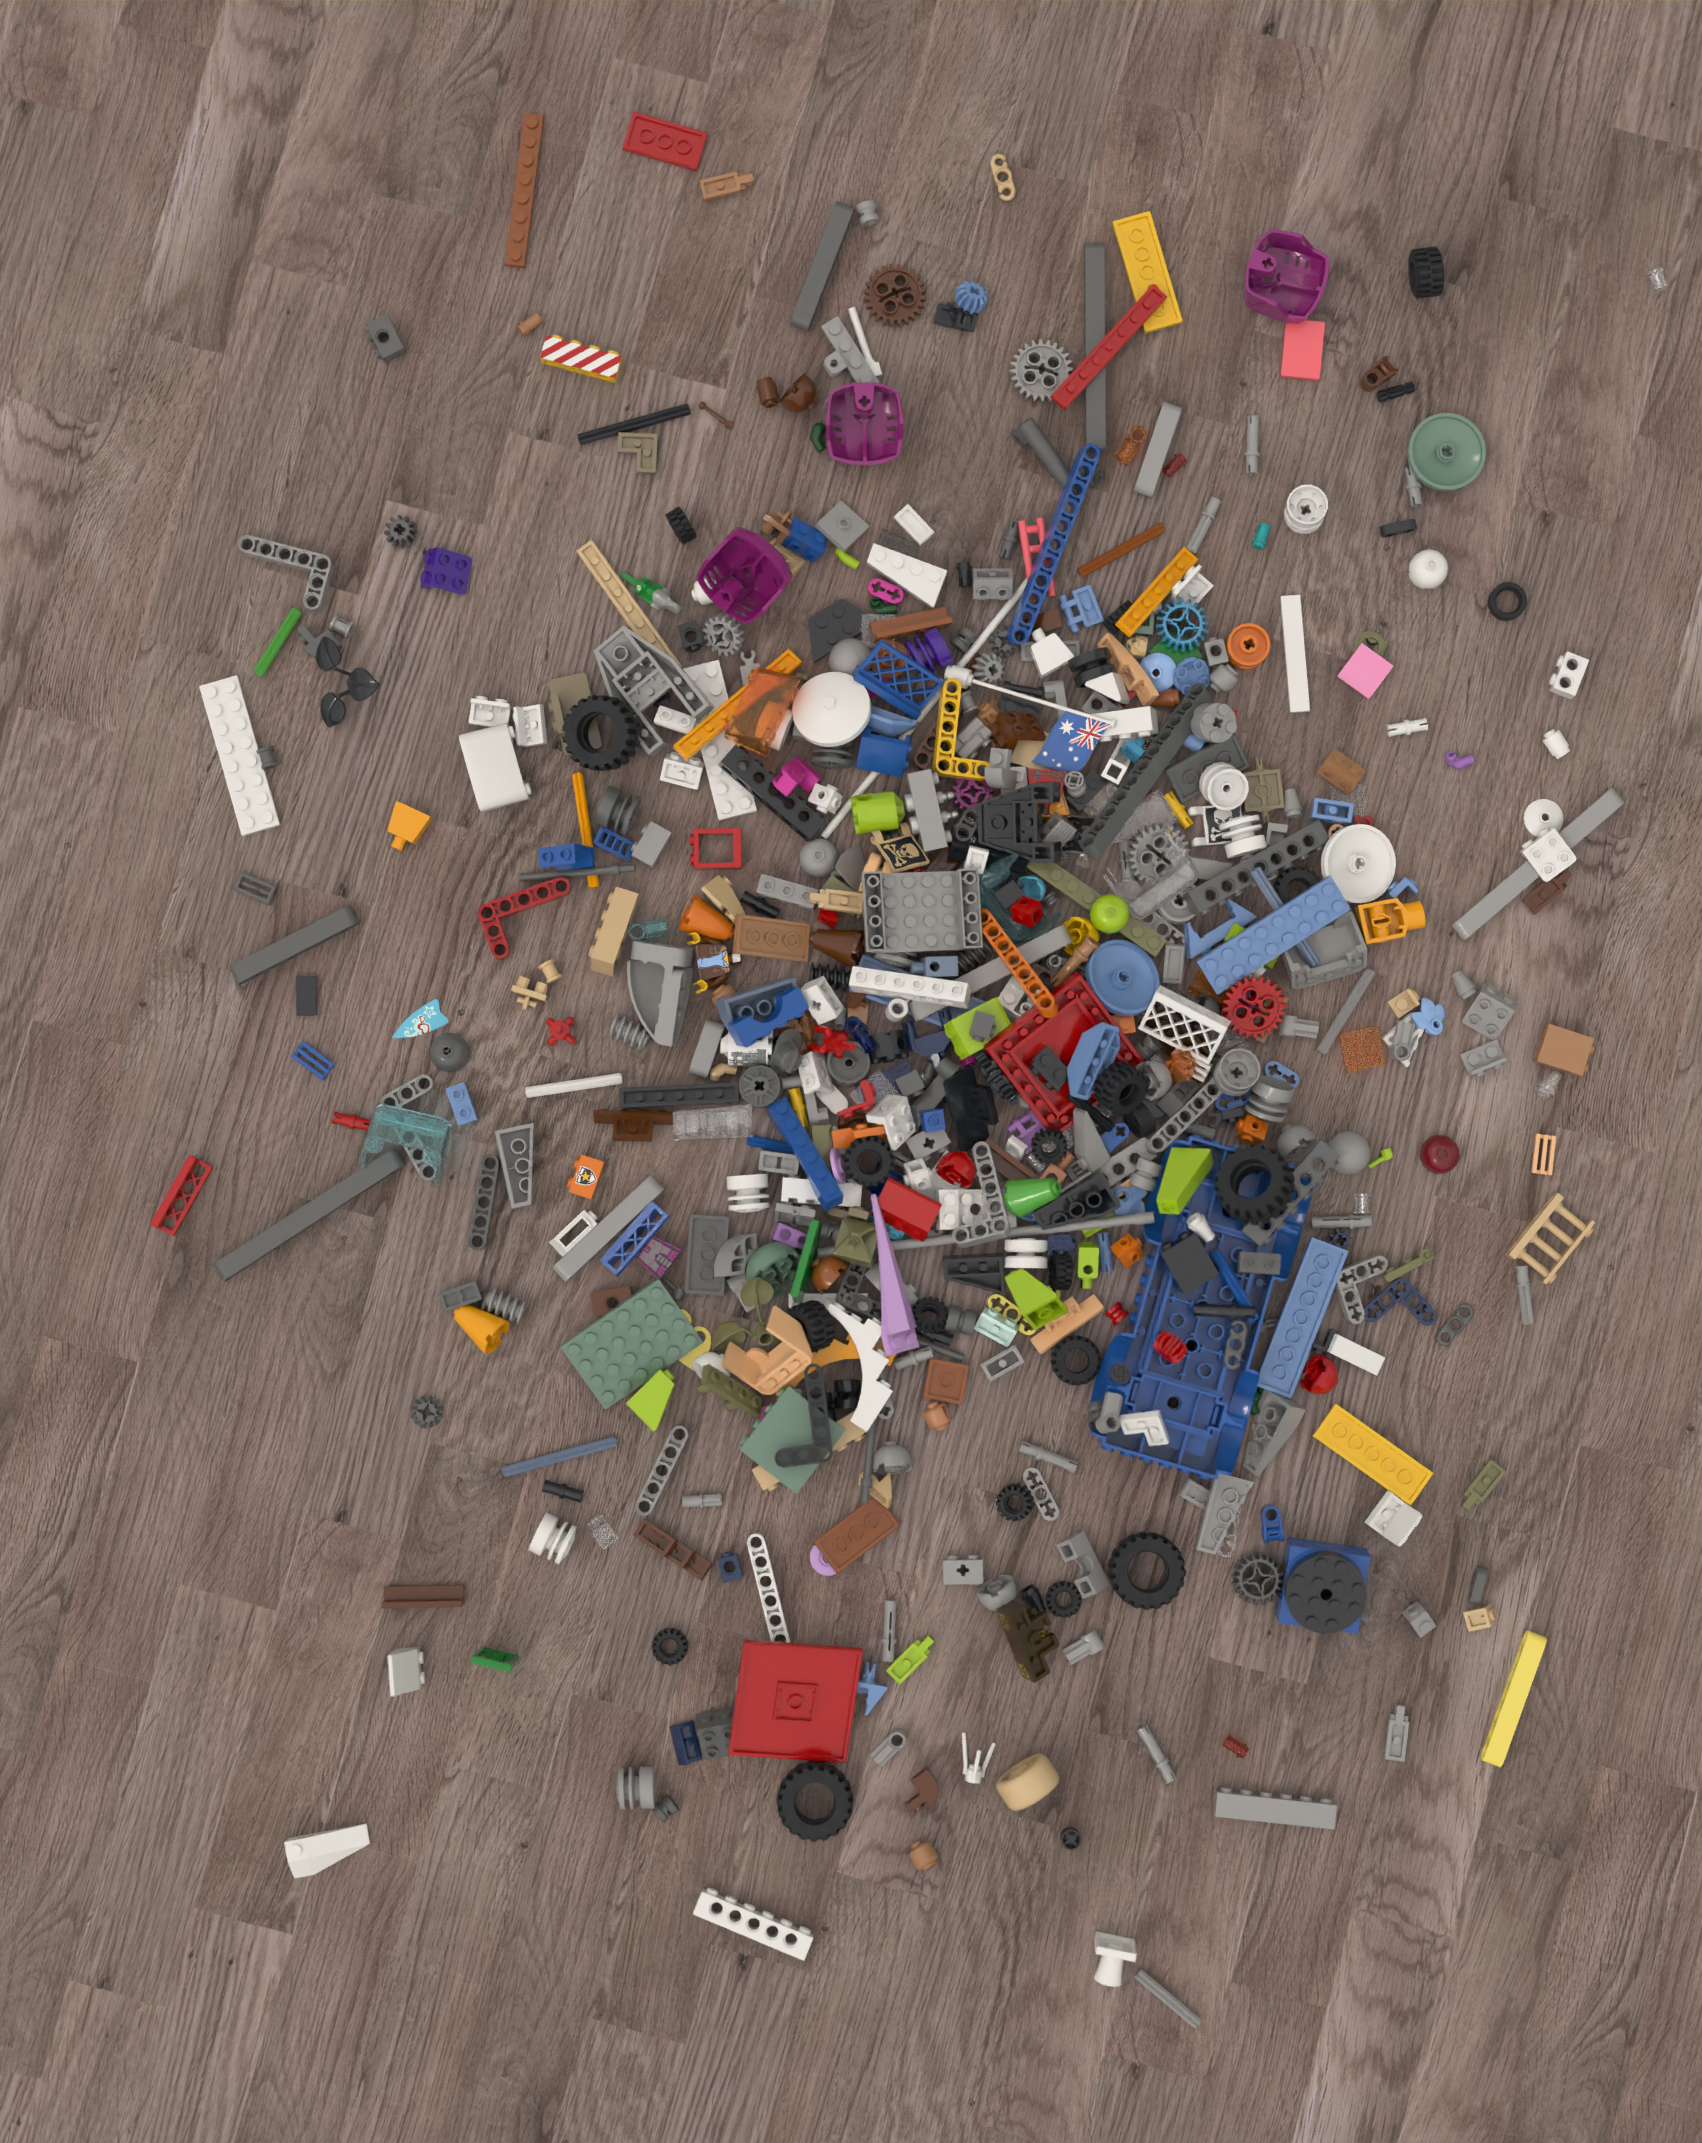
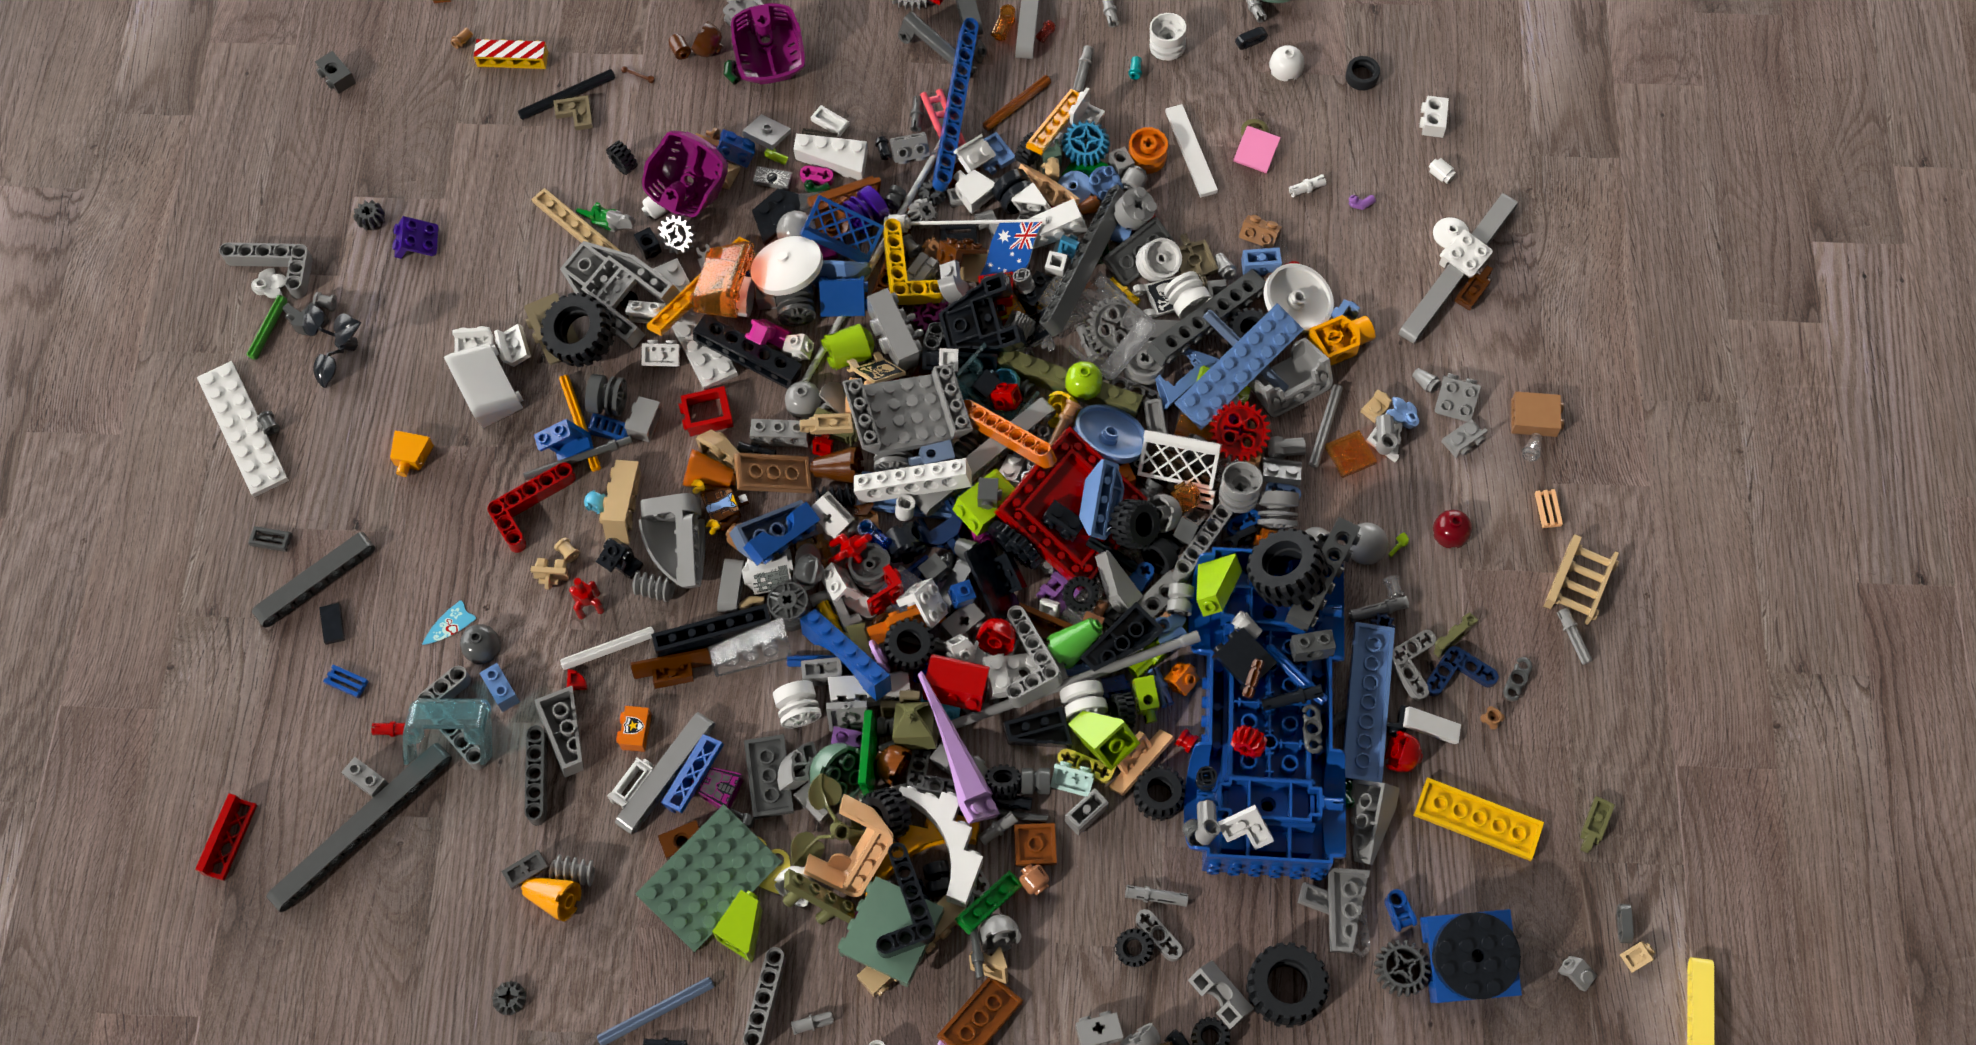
camera: 10 degrees left, 20 degrees down
clear light blue piece [628,919,668,942] -> none
white bracket [1365,1490,1422,1547] -> none
none -> white plate [251,268,286,298]
none -> light grey brick [341,757,389,798]
none -> red tile [566,669,587,690]
none -> medium azure piece [584,490,607,514]
none -> black tile [596,538,644,580]
none -> tile [753,166,792,190]
none -> white plate [954,134,996,173]
none -> green tile [954,870,1022,935]
none -> reddish brown axle [1242,659,1264,698]
none -> light grey plate [1262,458,1302,486]
none -> medium nougat plate [1480,706,1505,730]

